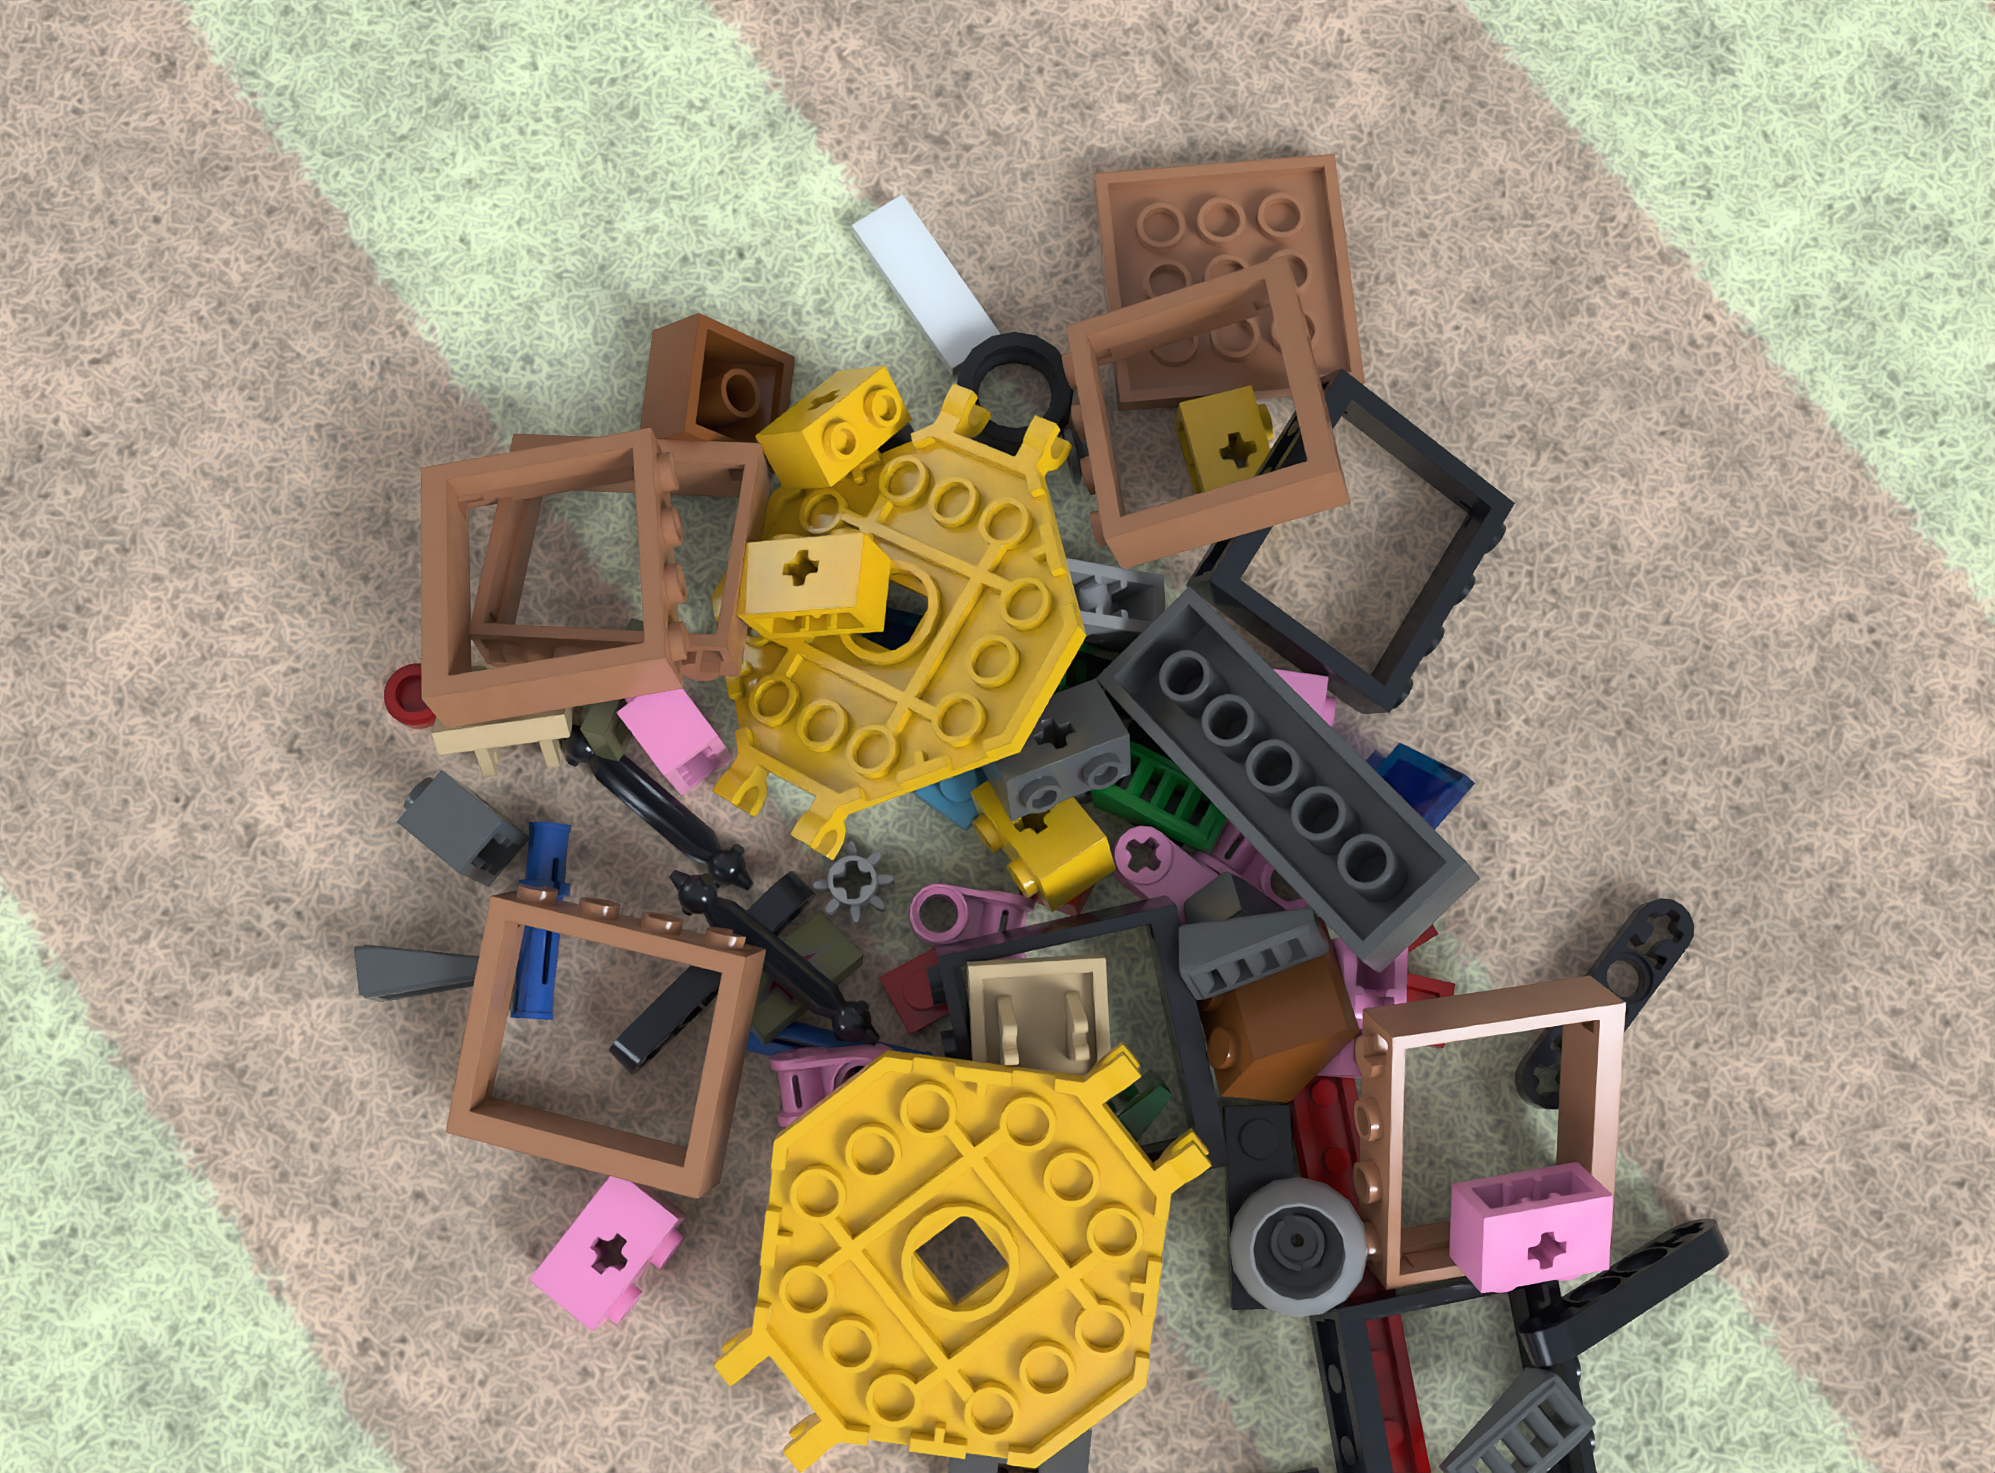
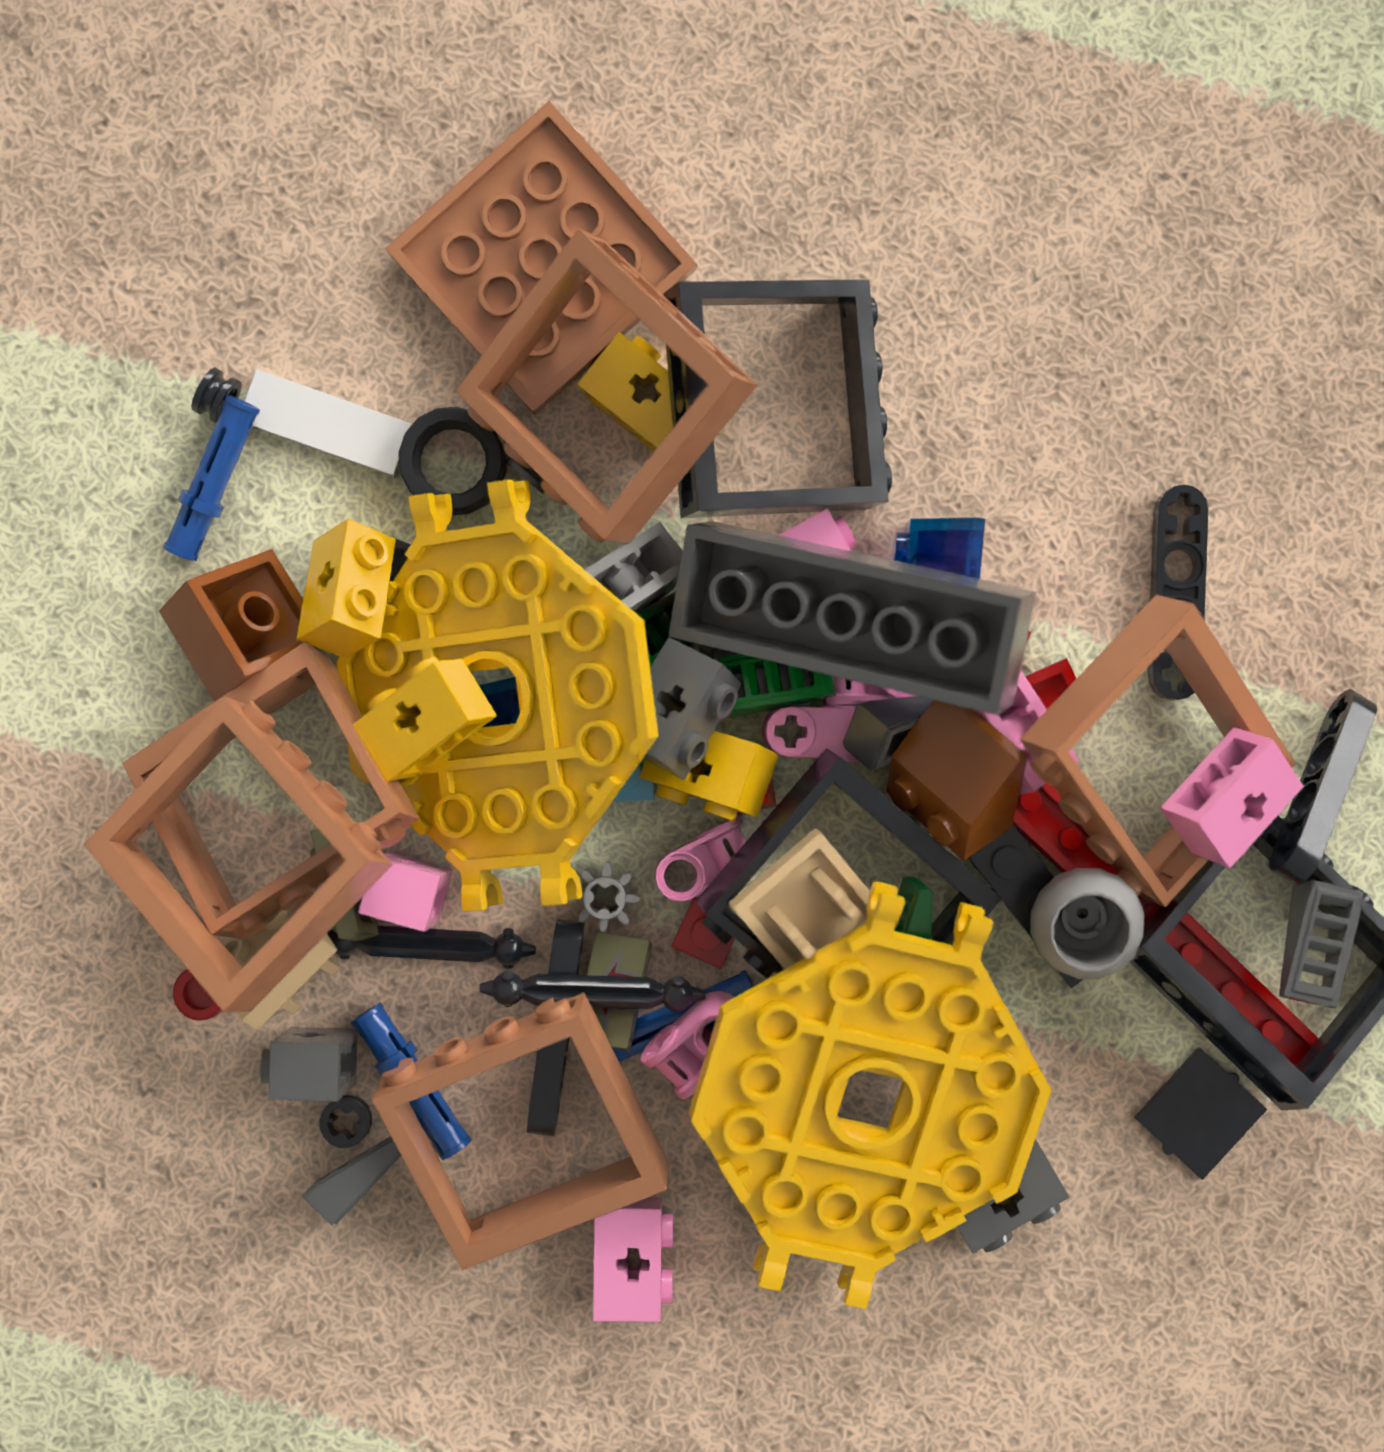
camera: 30 degrees left, 10 degrees up
dark grey slope [1179,907,1329,1000] -> none
none -> blue pin [163,395,260,561]
none -> black bush [191,367,242,423]
none -> black bush [319,1095,372,1148]

